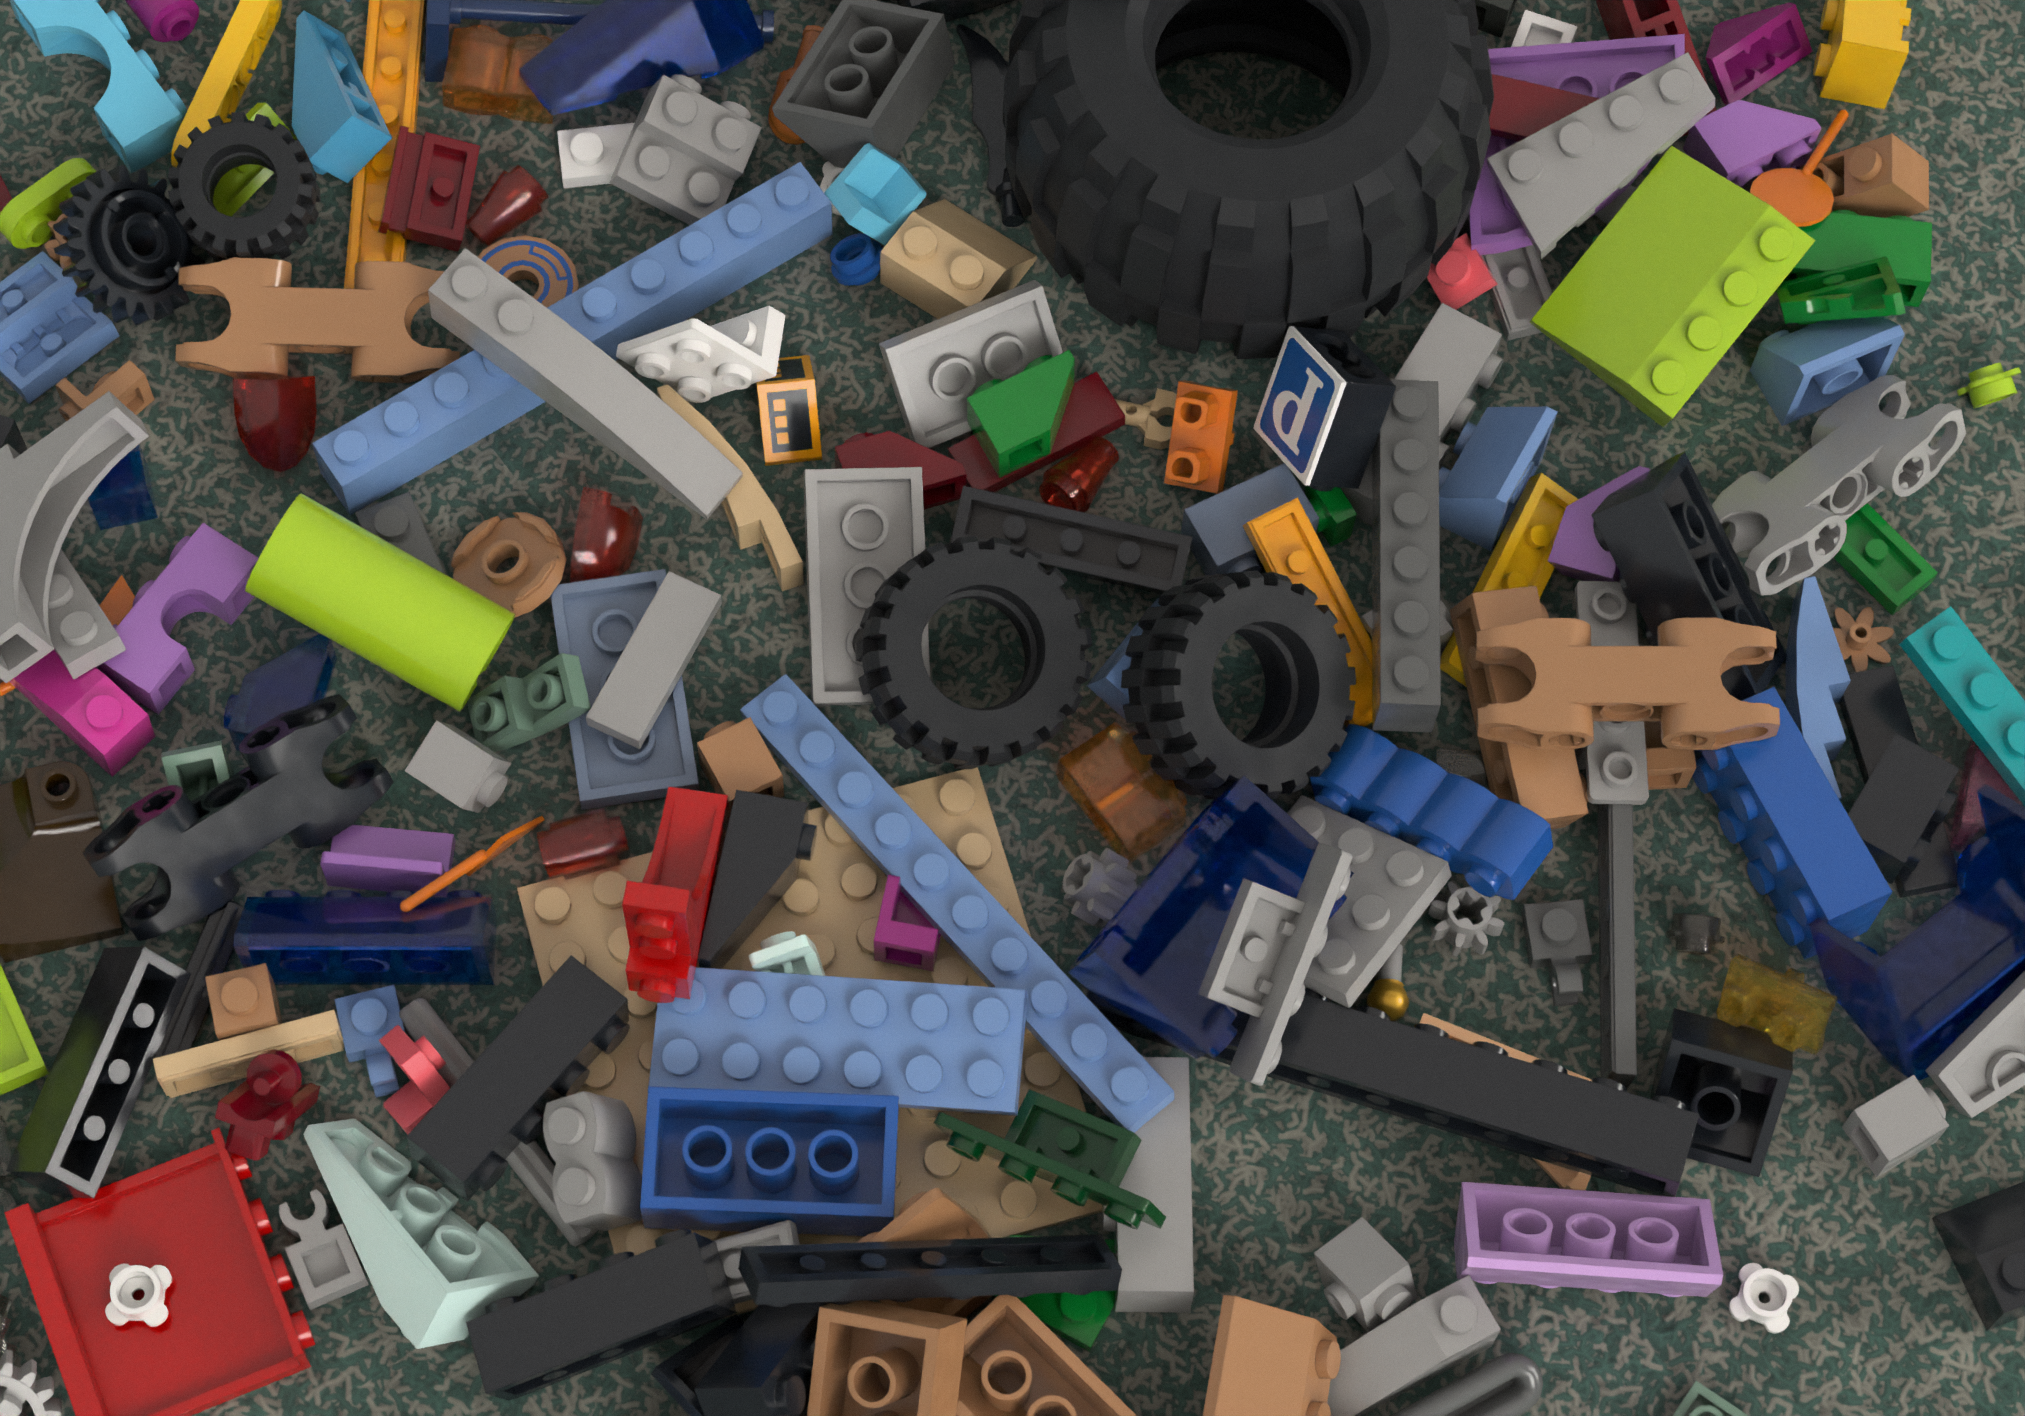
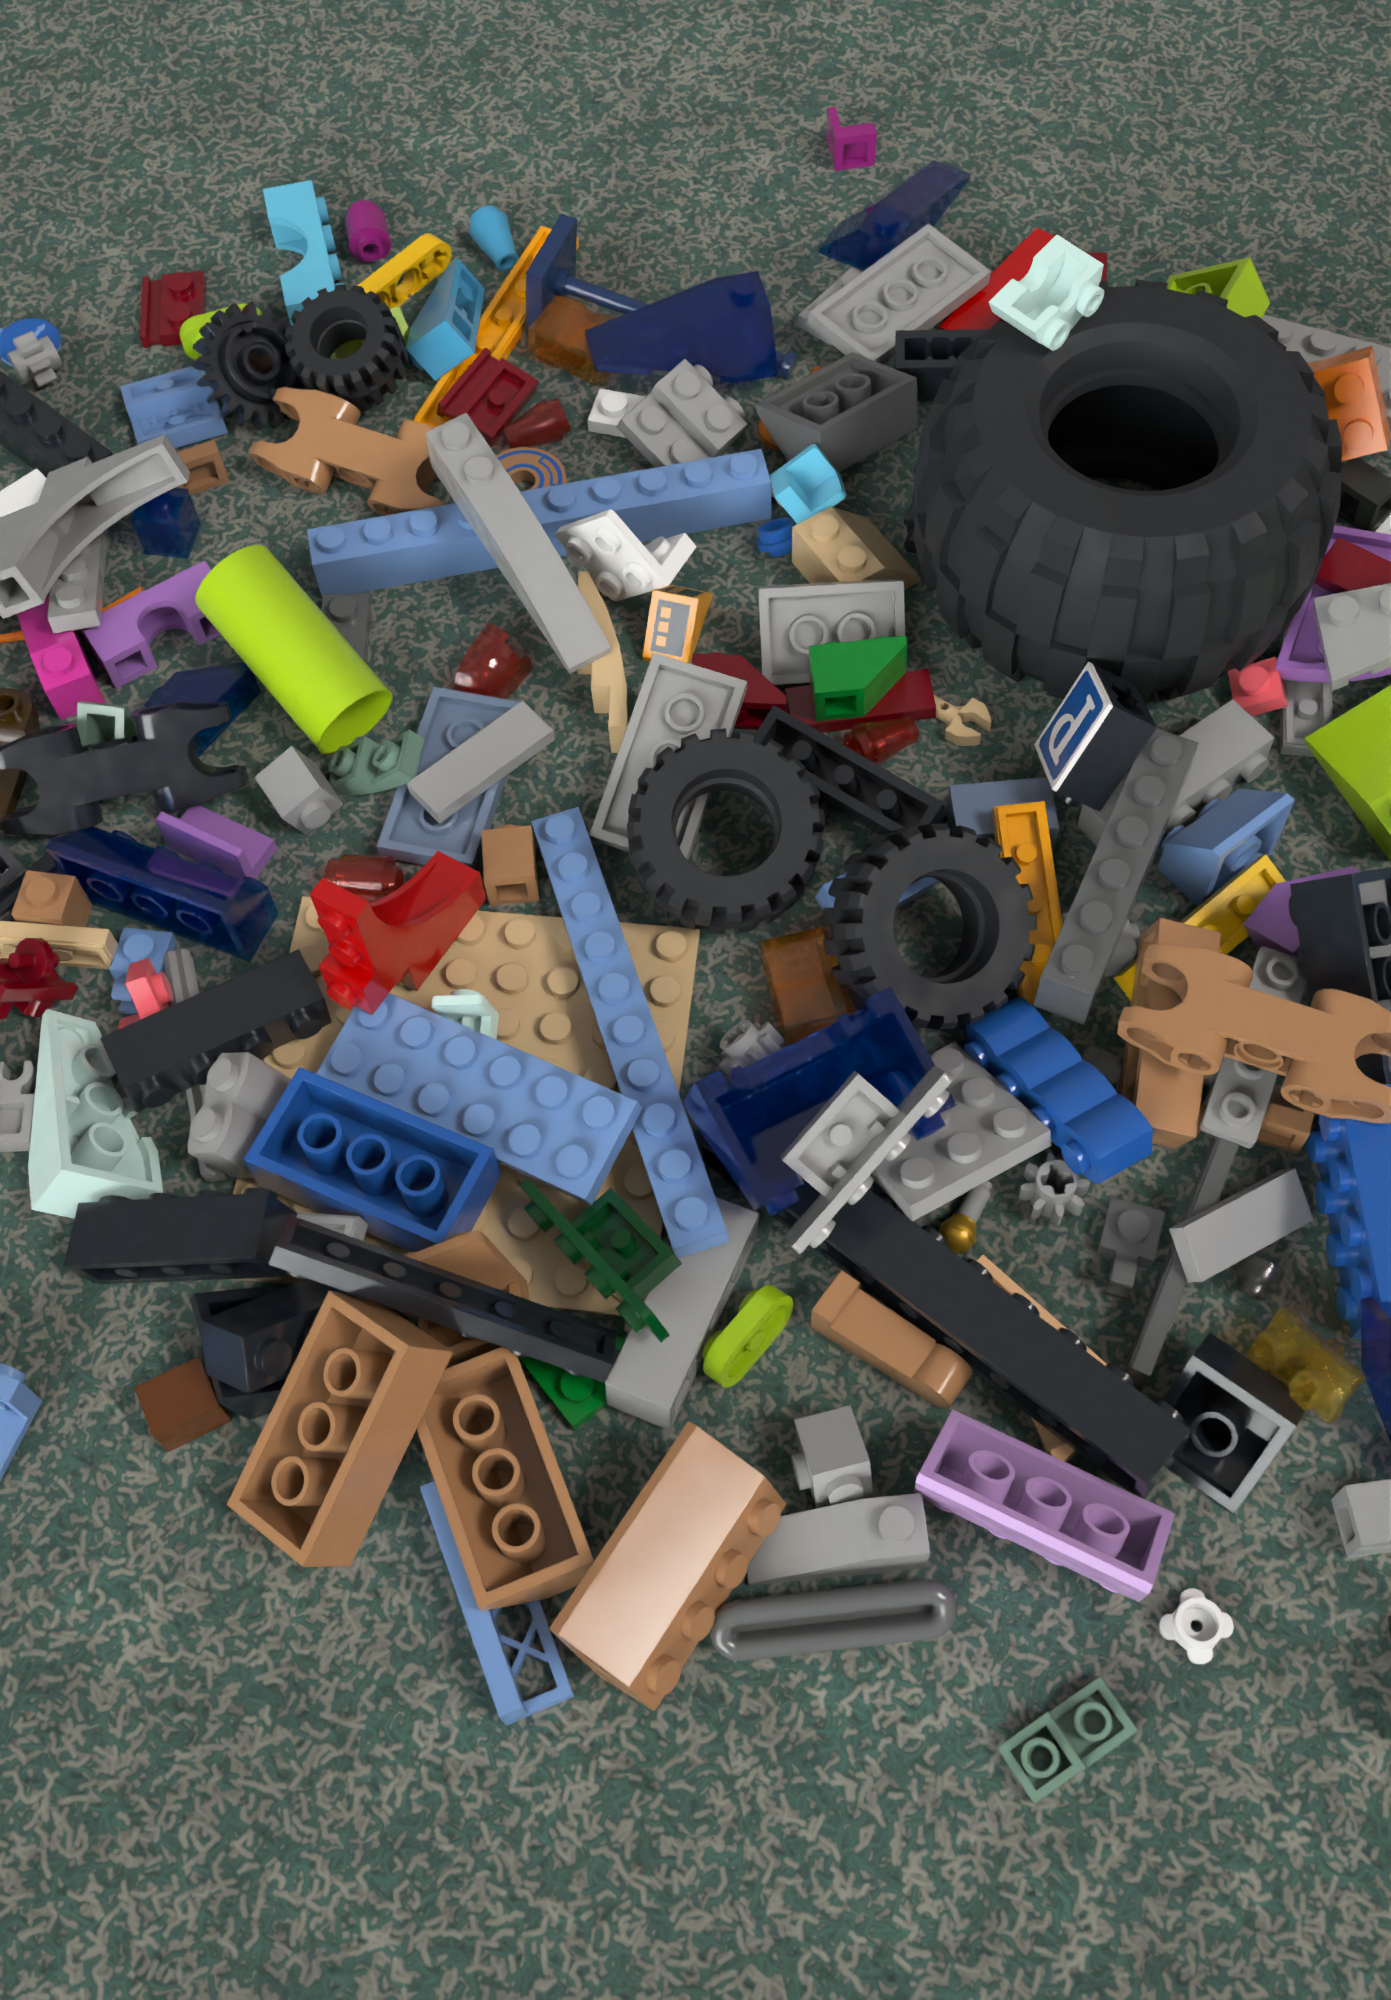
camera: 30 degrees right, 5 degrees down
clear red brick [233,376,317,472] -> none
orange piece [400,815,545,912] -> none
medium nougat tile [451,512,566,617] -> none
black slope [698,790,817,969] -> none
magenta panel [874,874,941,972] -> none
orange hips [1164,380,1238,494] -> none
green plate [1304,485,1357,547] -> none
none -> lime plate [702,1284,793,1388]
none -> medium nougat leg [810,1270,973,1409]
none -> light grey tile [1169,1168,1314,1283]

